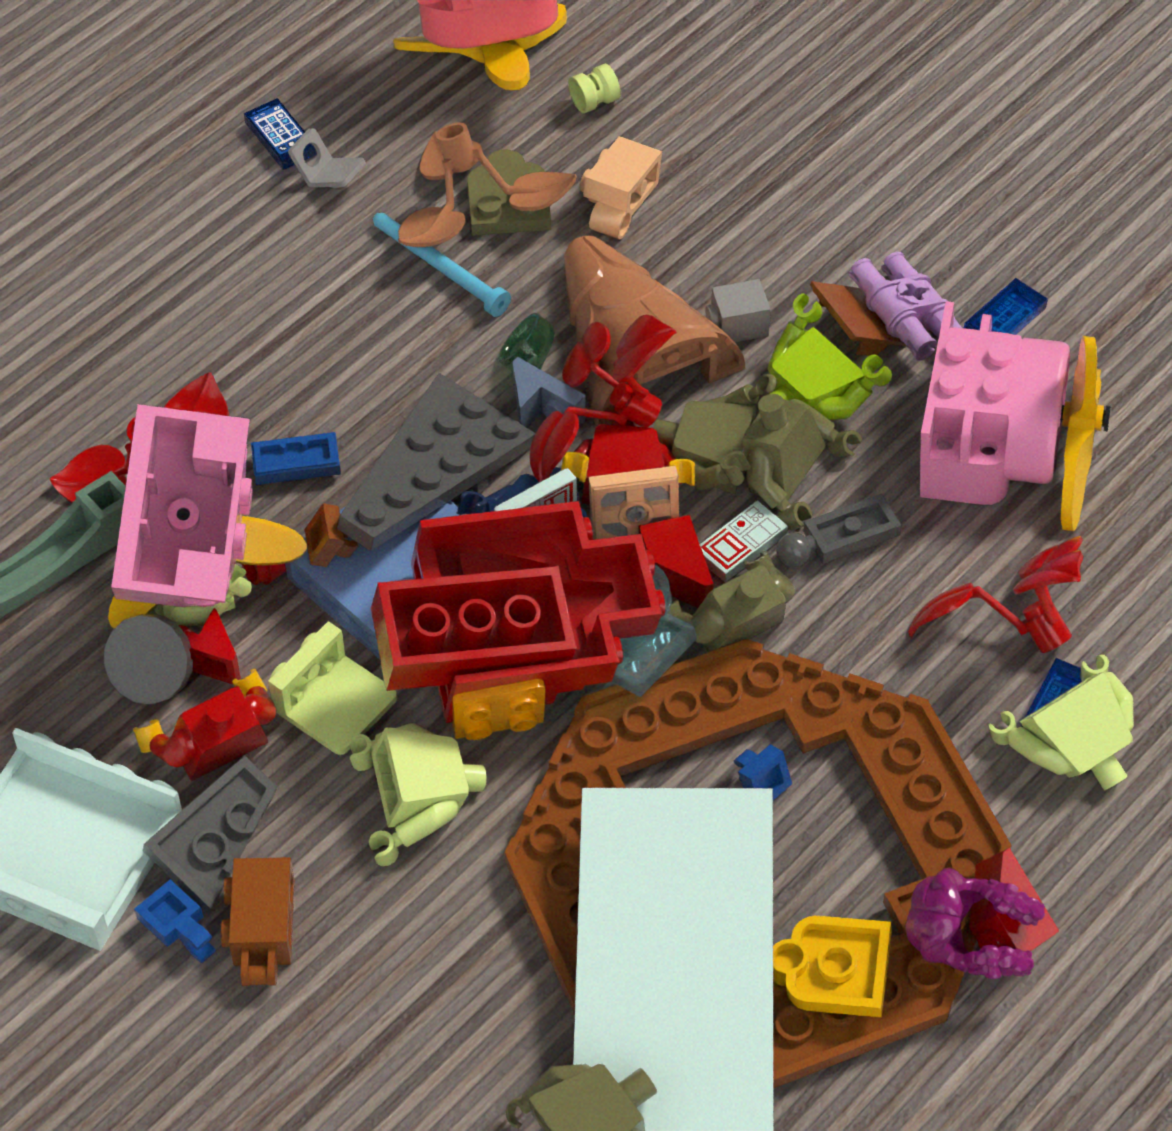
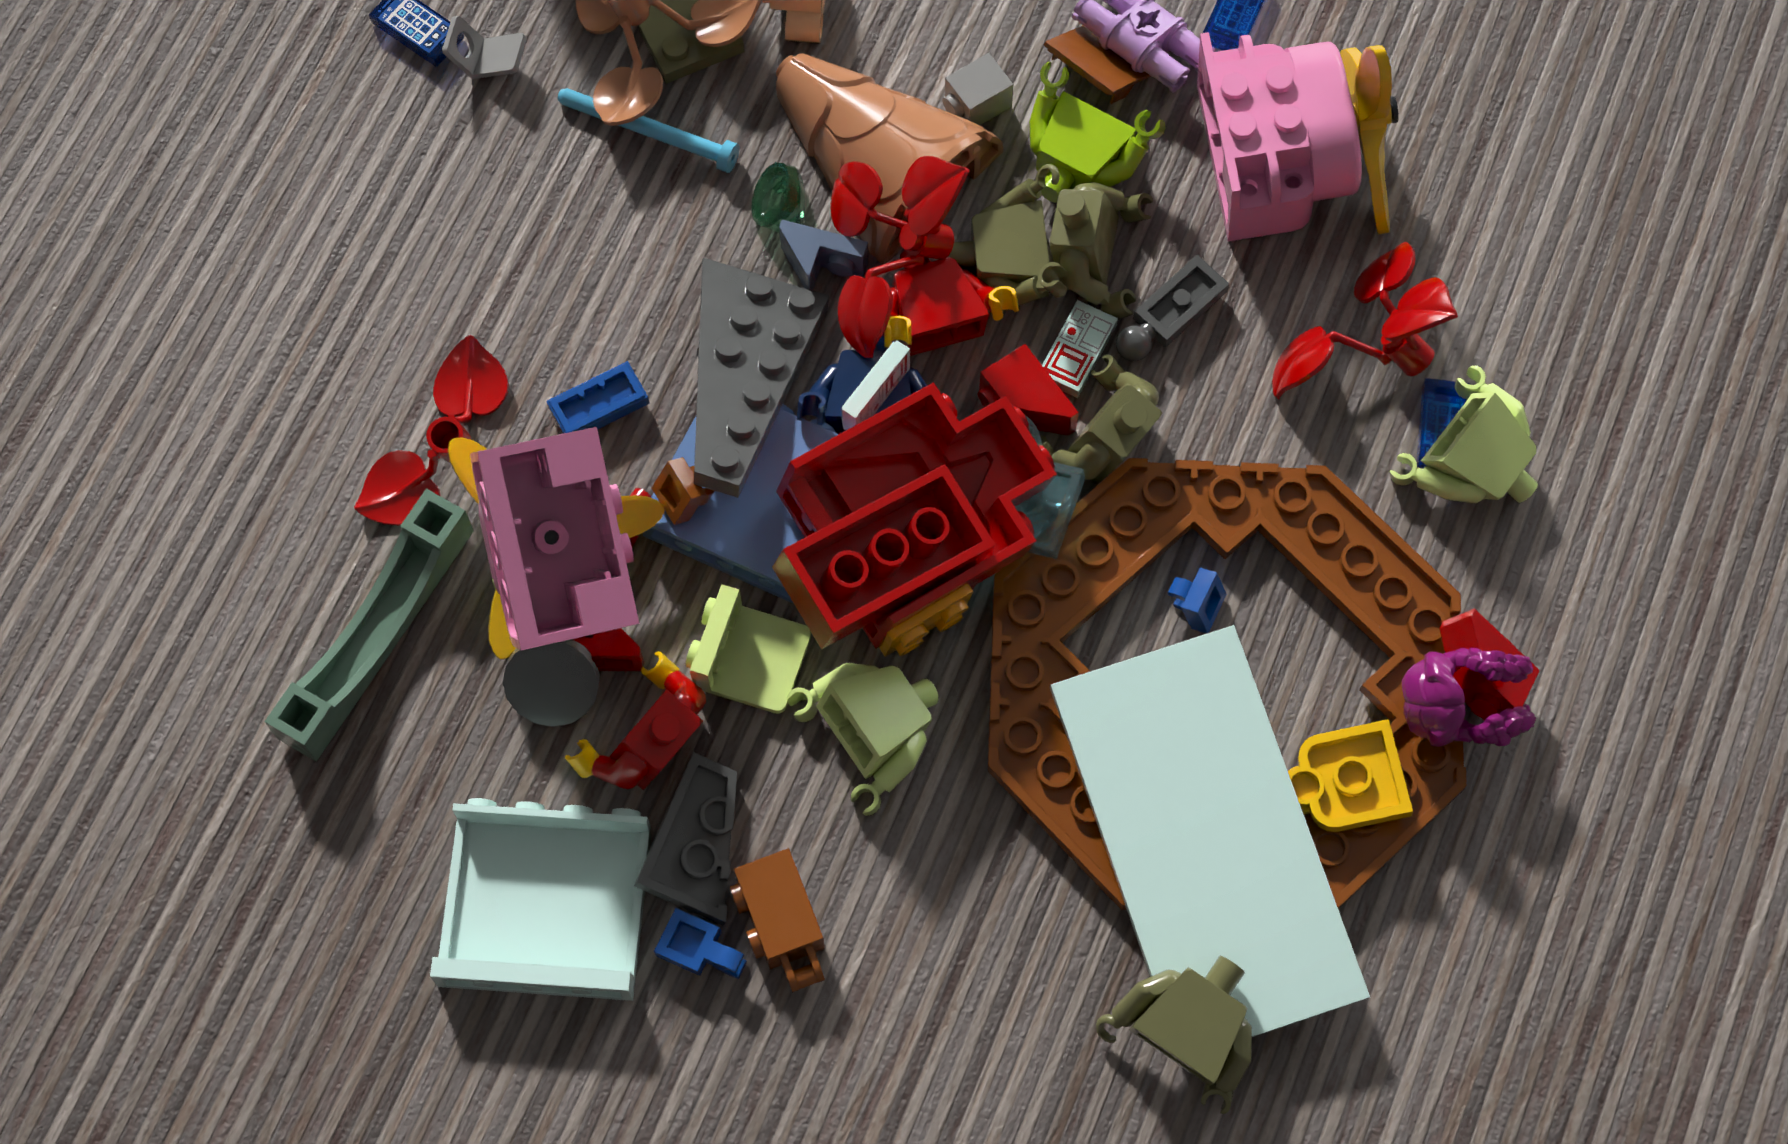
camera: 20 degrees left, 15 degrees up
light nougat piece [589,466,679,540] -> none

